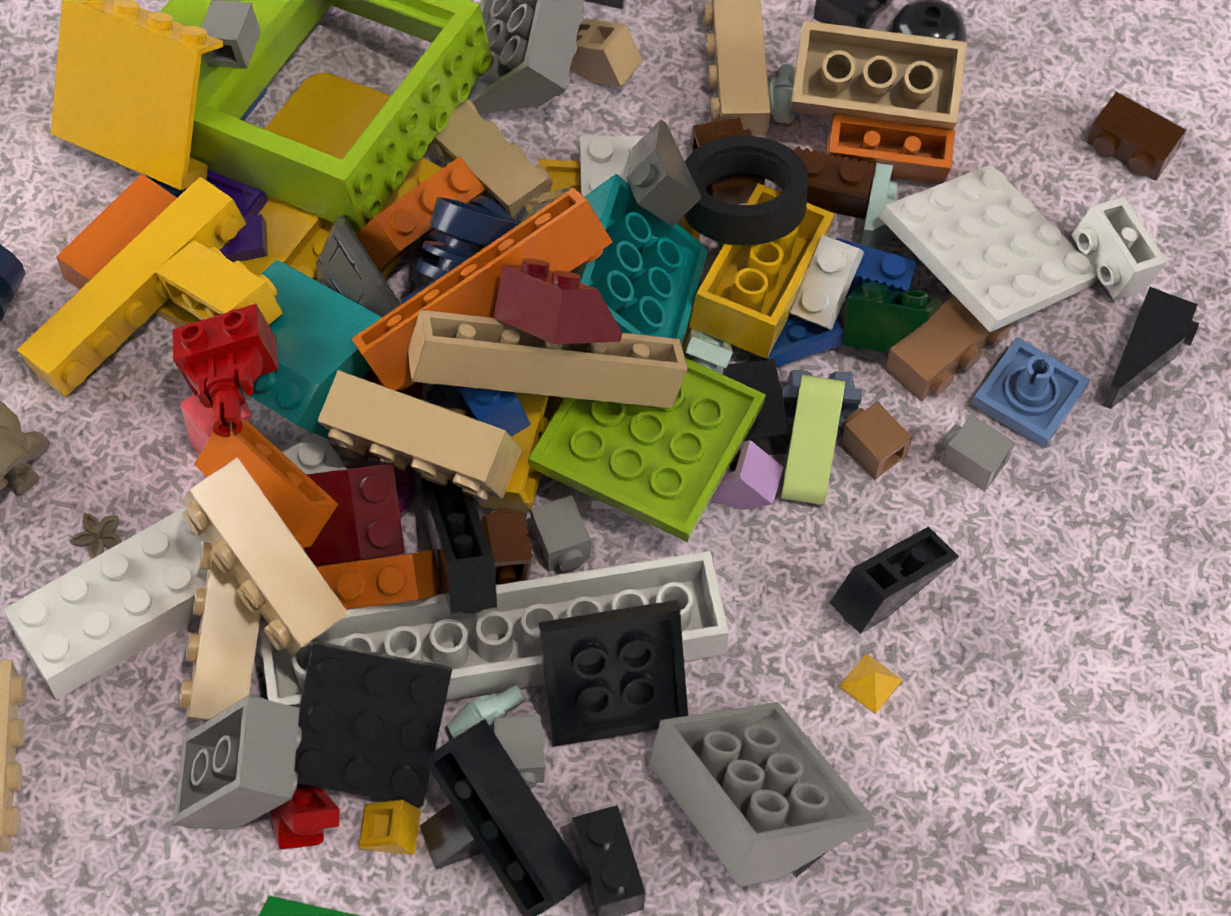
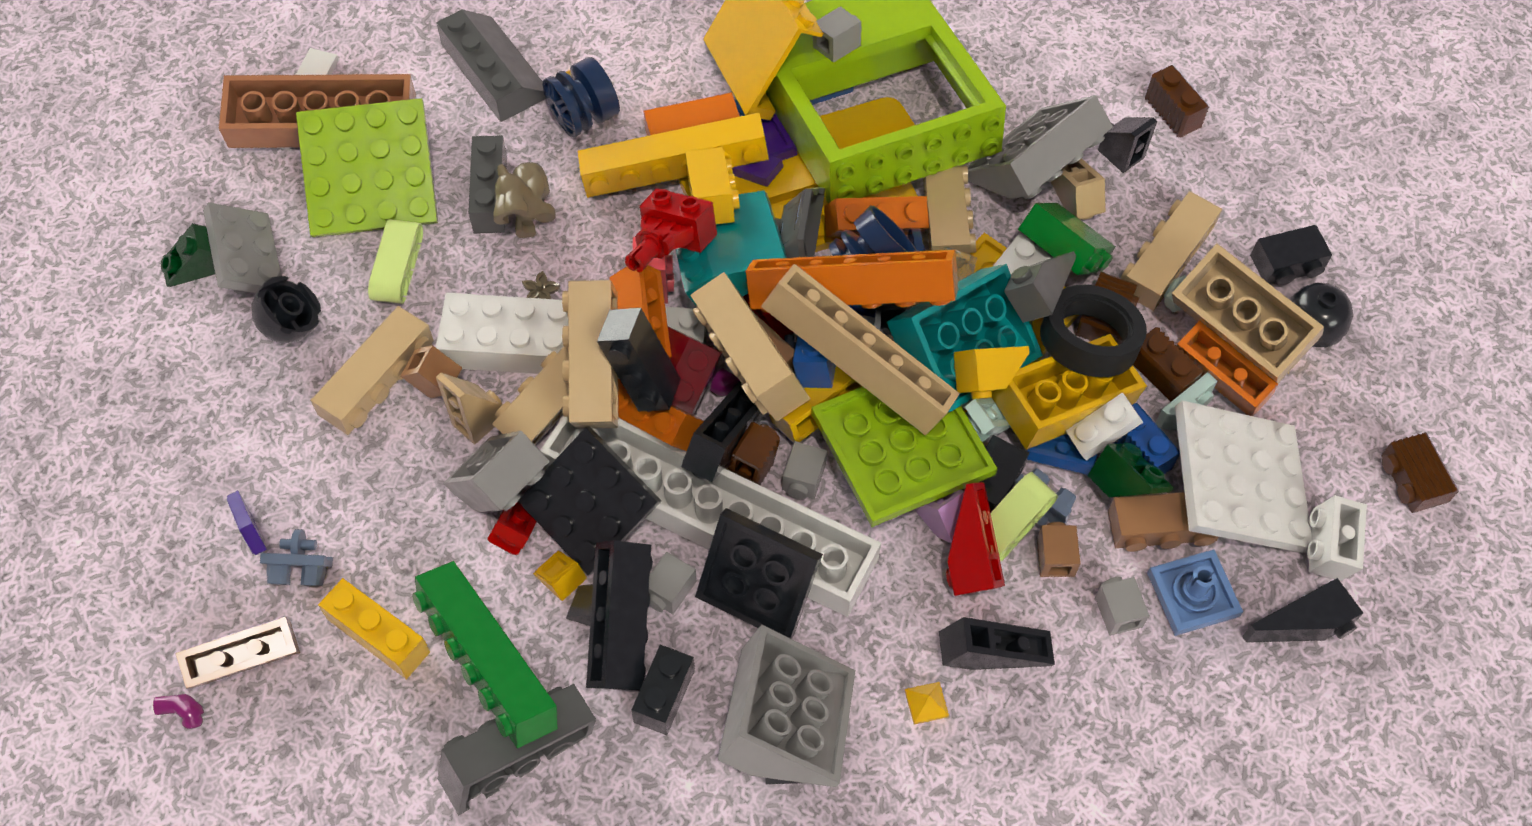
camera: 40 degrees right, 0 degrees up
light aqua piece [447,684,526,738] -> none
dark red slope [494,258,622,344] -> none
none -> medium nougat brick [400,345,462,398]
none -> tan slope [436,373,502,445]
none -> black brick [597,308,681,412]
none -> red slope [946,482,1005,596]
none -> yellow slope [954,346,1029,399]
none -> green brick [1018,203,1116,275]

